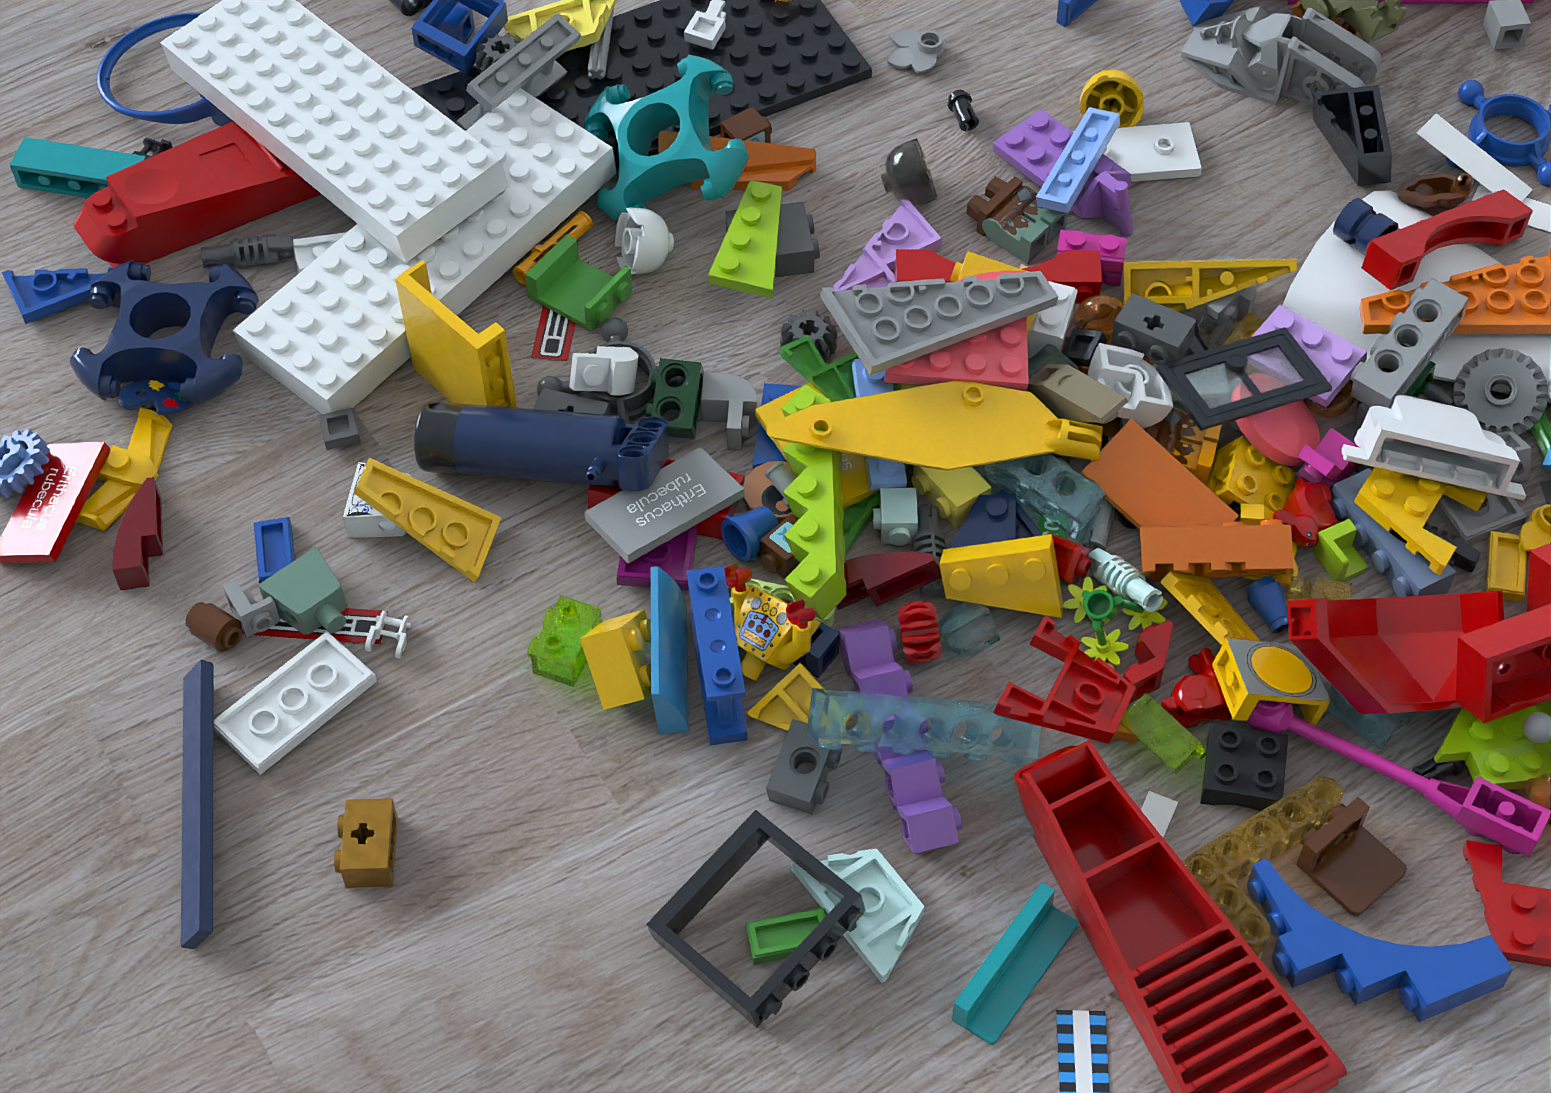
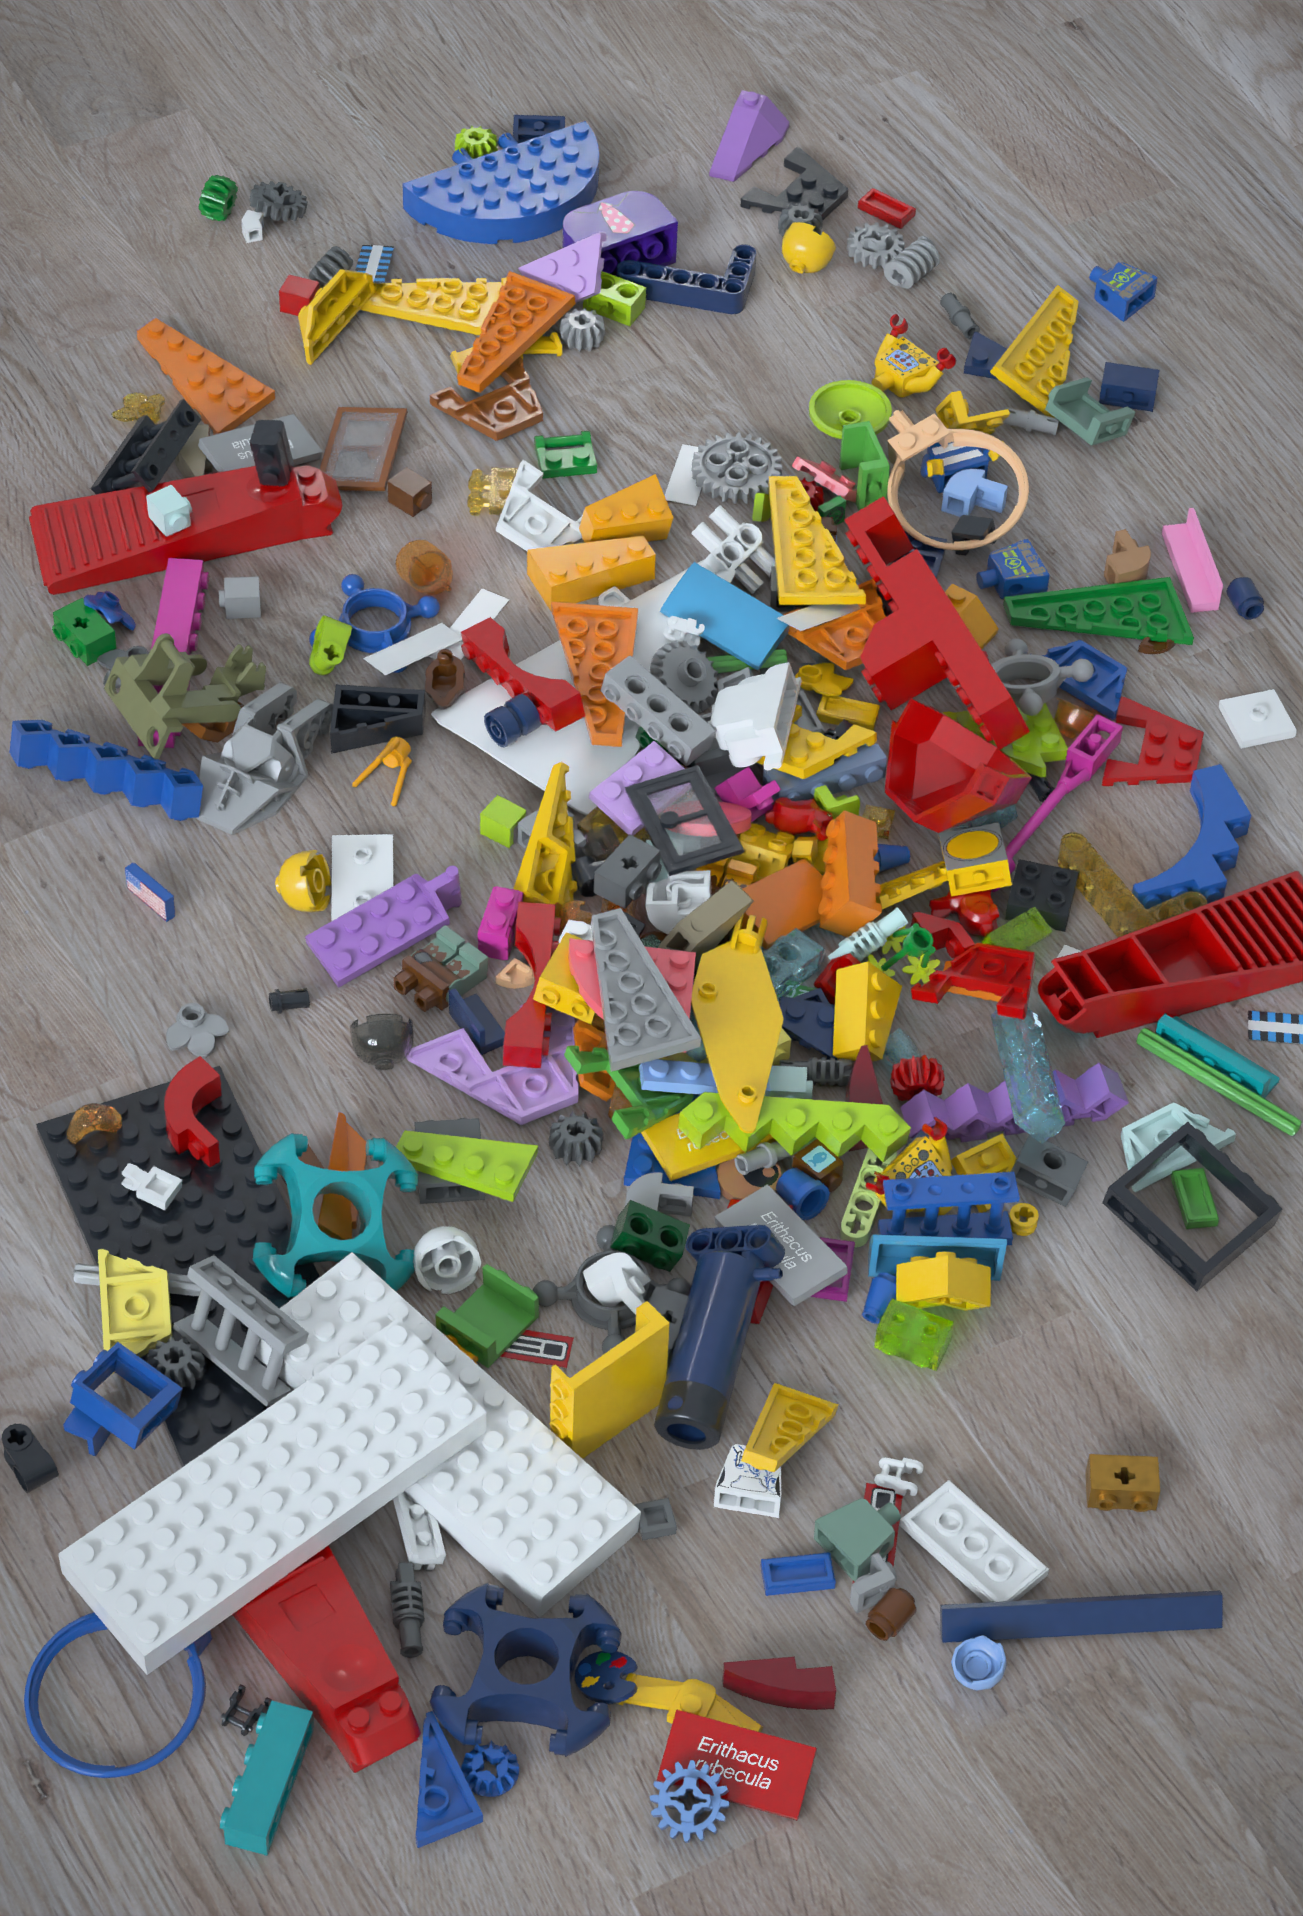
camera: 90 degrees left, 5 degrees down
light blue plate [1036,107,1120,213] -> none
reddish brown bracket [1296,797,1407,916] -> none
none -> red arch [164,1056,222,1168]
none -> lime piece [309,615,352,675]
none -> light orange plant [352,737,412,806]
none -> dark blue panel [449,988,505,1055]
none -> blue gear [461,1740,519,1797]
none -> lime panel [480,795,526,848]
none -> blue cone [862,1272,896,1324]
none -> light blue hair [951,1635,1007,1691]
none -> yellow bush [1009,1203,1039,1236]
none -> bright green axle [1136,1028,1302,1136]

